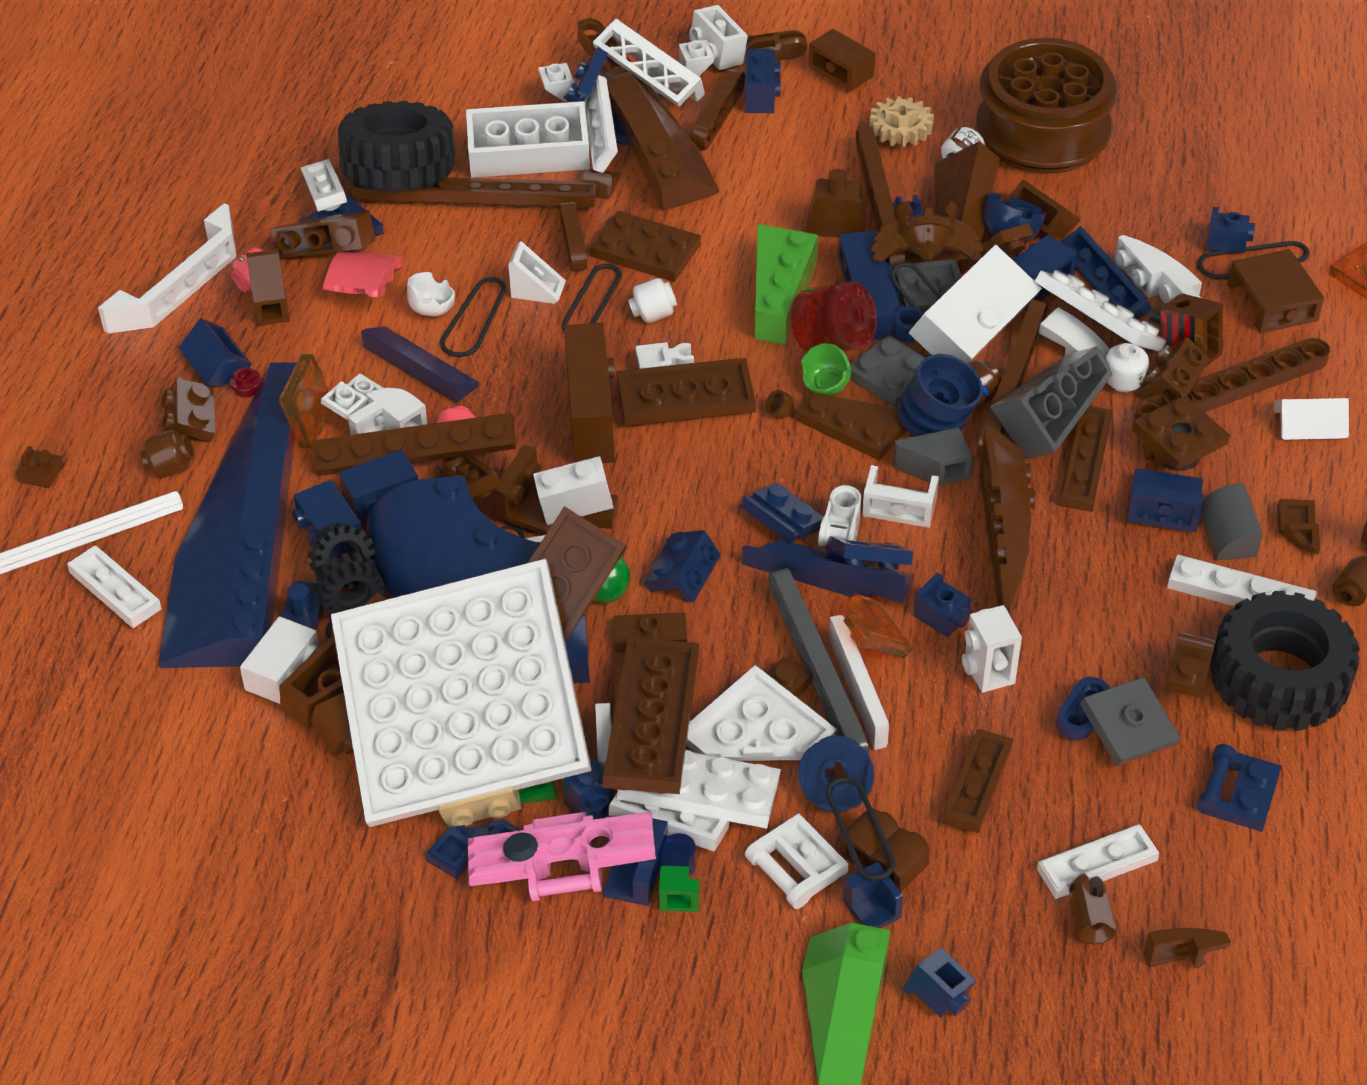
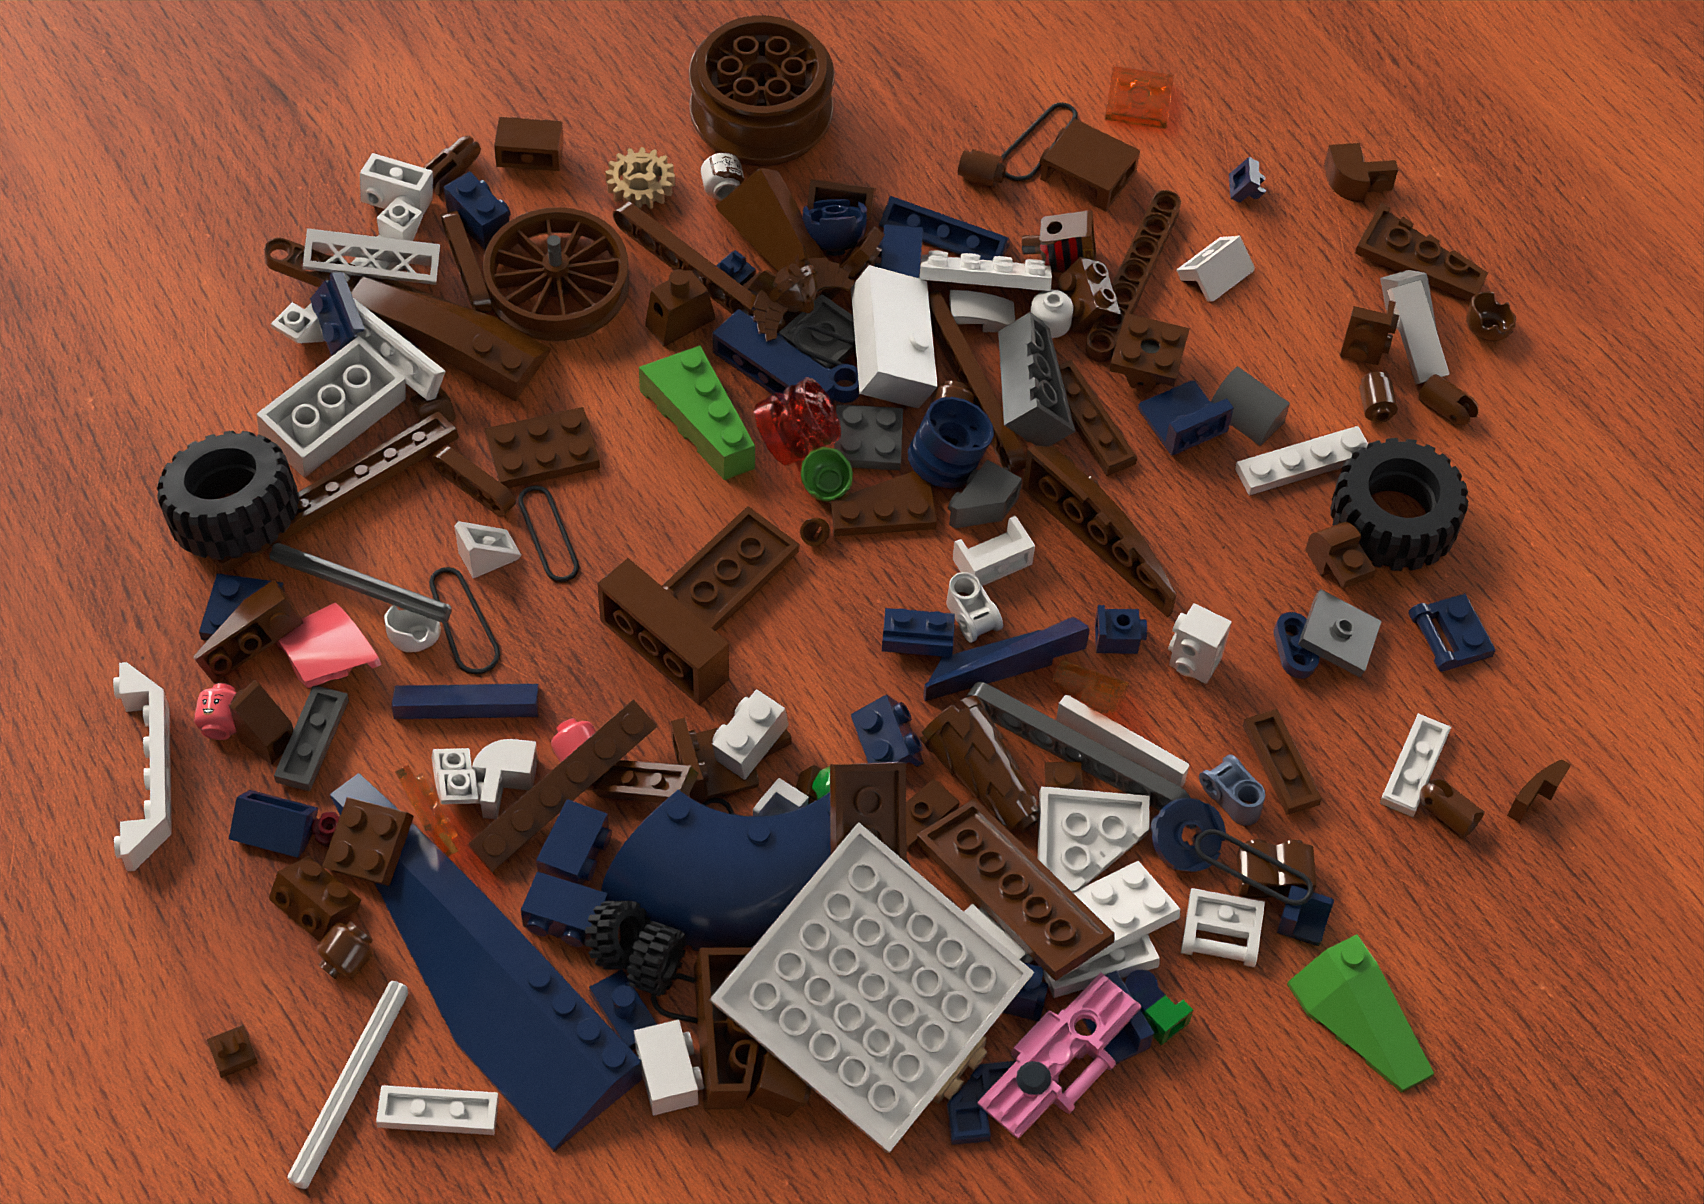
camera: 45 degrees left, 10 degrees up
white plate [301,159,347,211] -> none
white head [628,277,677,324] -> none
white plate [635,342,694,369] -> none
dark blue plate [826,536,913,570] -> none
dark blue brick [902,948,977,1018] -> none
white slope [1114,235,1202,303] -> none
dark blue brick [1207,207,1255,253] -> none
reddish brown slope [1277,499,1320,555] -> none
none -> dark grey axle [269,543,452,623]
none -> dark grey plate [274,686,349,792]
none -> reddish brown plate [322,797,414,886]
none -> reddish brown wheel [483,207,629,341]
none -> reddish brown cone [920,695,1040,833]
none -> reddish brown brick [958,149,1007,188]
none -> sand blue piece [1199,754,1266,826]

